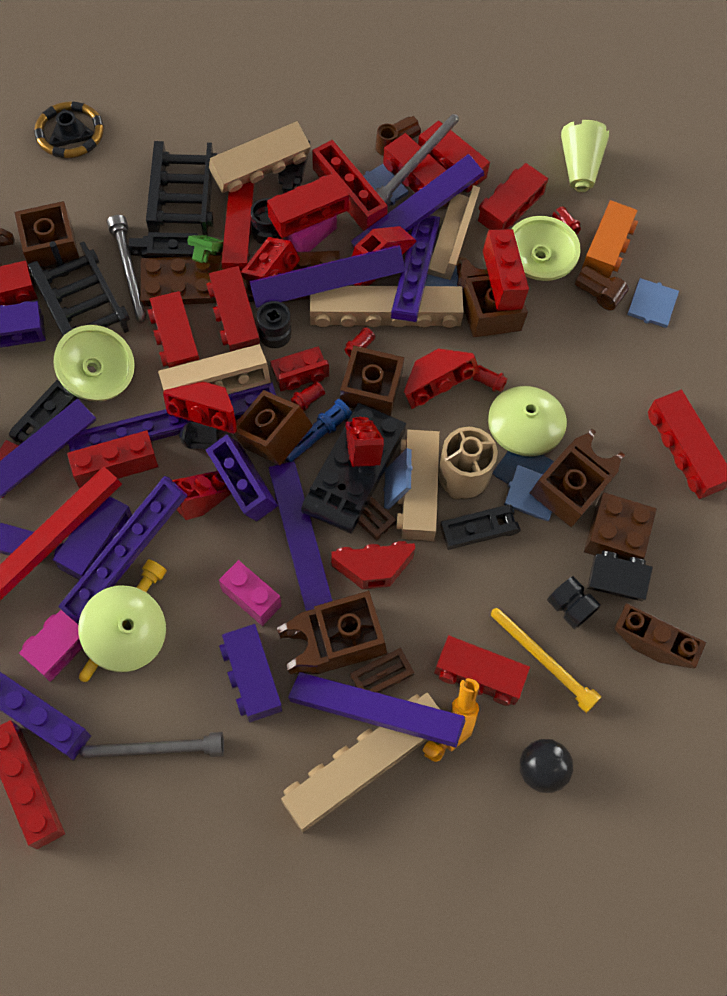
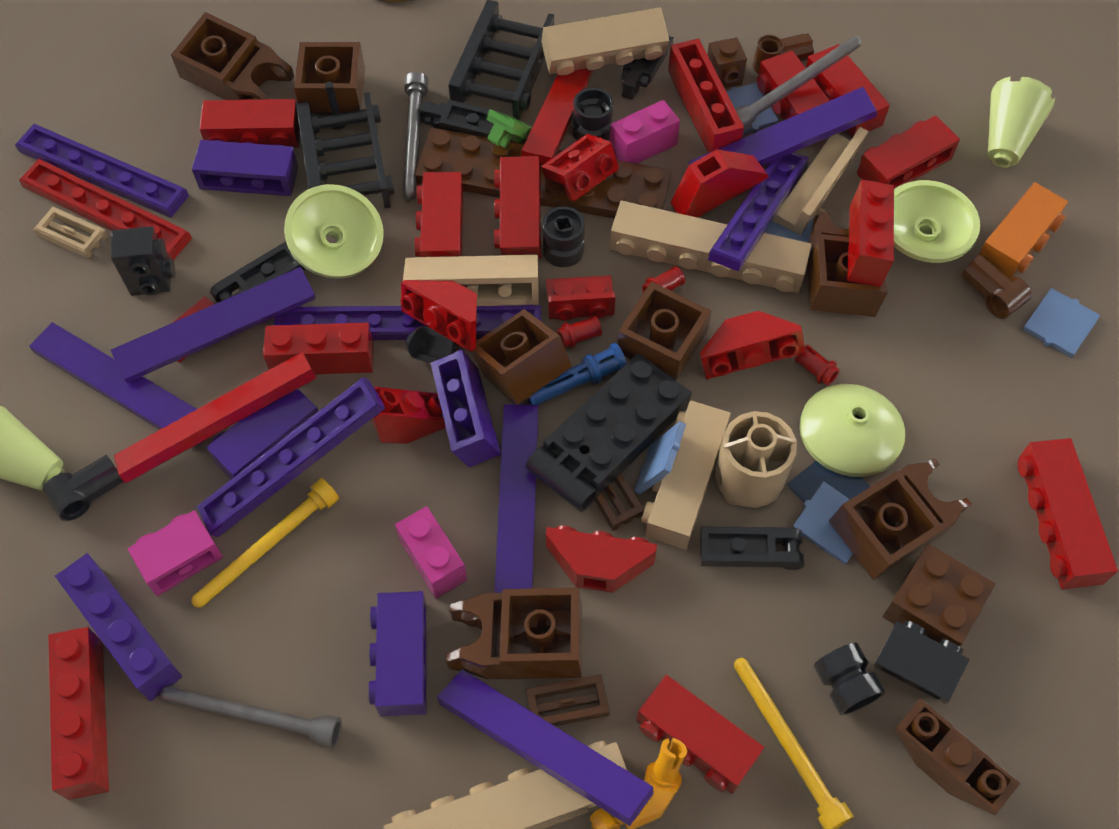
camera: 20 degrees right, 5 degrees down
yellowish green dish [78,585,166,672] -> none
dark purple tile [249,245,406,308] -> none
red brick [267,173,349,238] -> none
red slope [345,417,384,467] -> none
red pin [552,206,581,235] -> none
none -> reddish brown brick [707,37,747,88]

